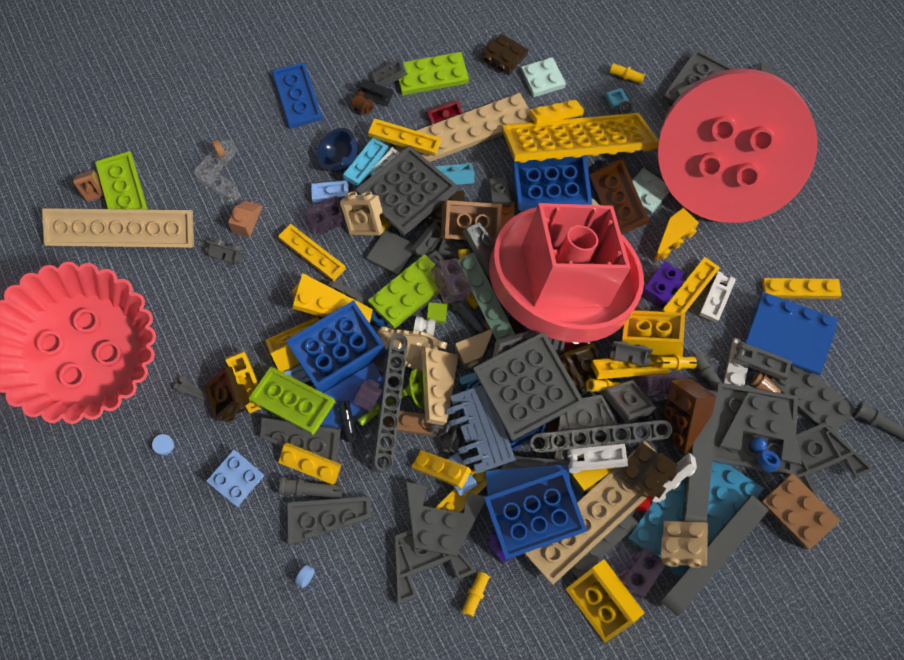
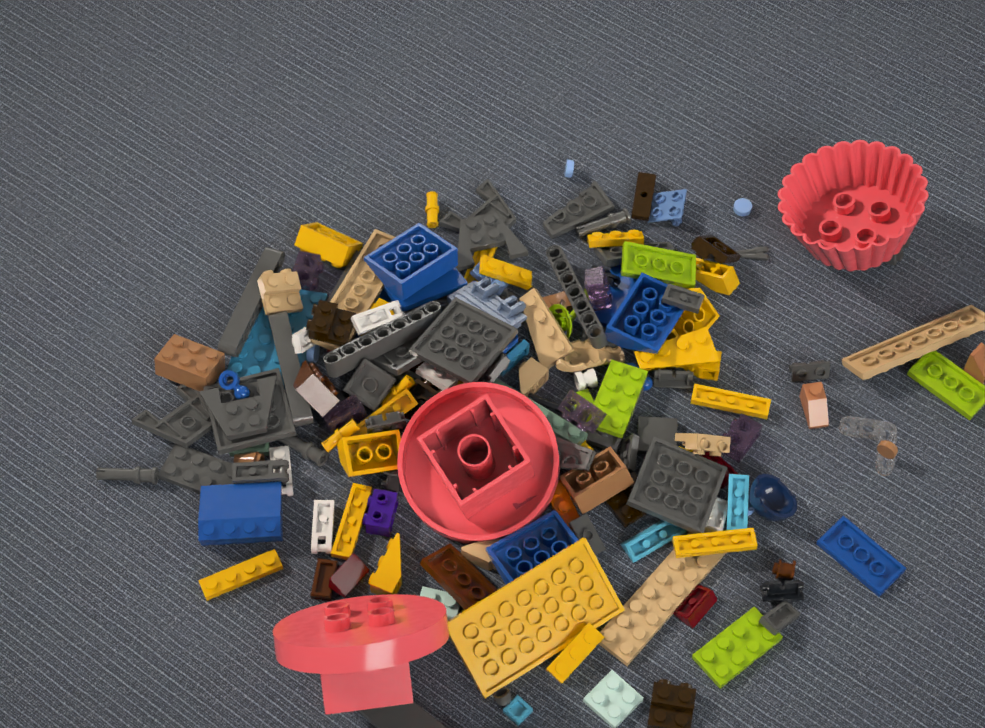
camera: 155 degrees right, 10 degrees down
light blue plate [312,180,349,203] -> none
none -> reddish brown tile [310,558,338,601]
none -> slope [329,553,369,597]
none -> dark brown tile [631,172,656,221]
none -> dark grey plate [662,283,705,314]

